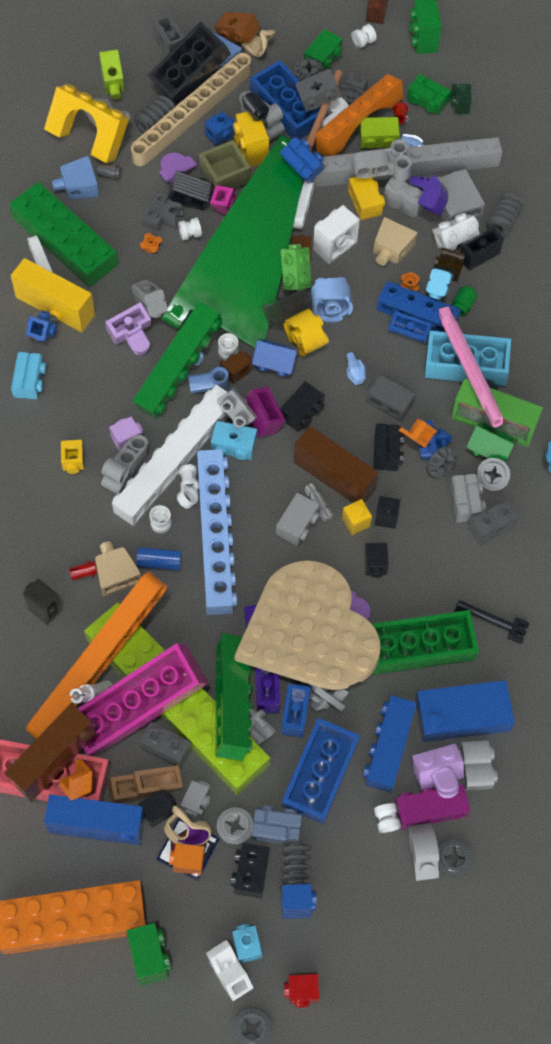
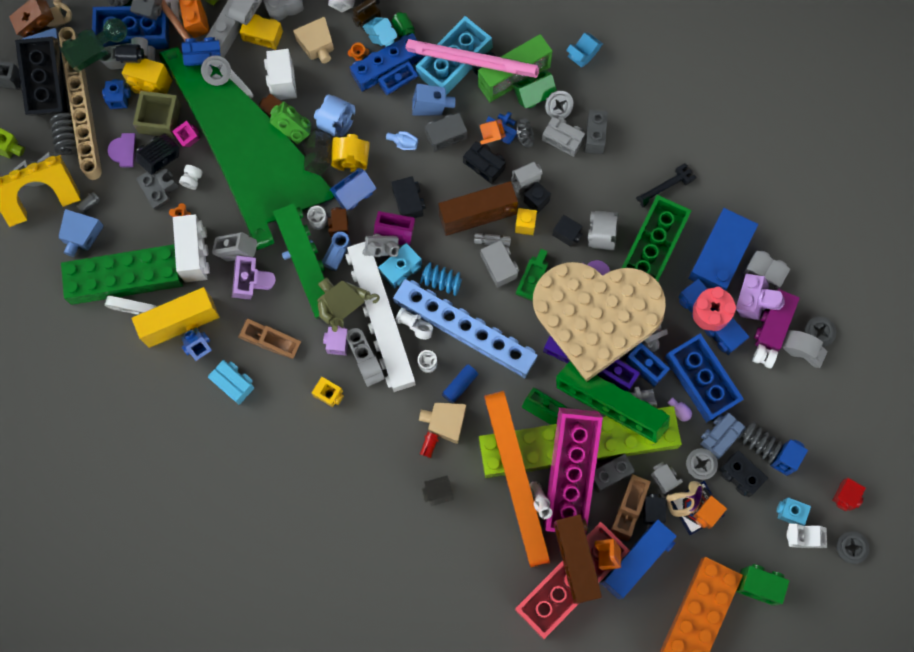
camera: 50 degrees left, 10 degrees up
none -> clear green brick [60,18,127,72]
none -> white brick [173,214,210,283]
none -> light grey gear [201,55,231,86]
none -> medium nougat slope [238,318,301,359]
none -> olive torso [317,277,380,332]
none -> medium blue torso [412,84,455,116]
none -> dark azure piece [420,262,462,296]
none -> light grey brick [511,161,543,194]
none -> green hinge [515,249,548,302]
none -> green slope [522,387,567,425]
none -> light grey brick [588,211,618,250]
none -> lavender cylinder [667,397,692,422]
none -> coral brick [692,287,736,331]

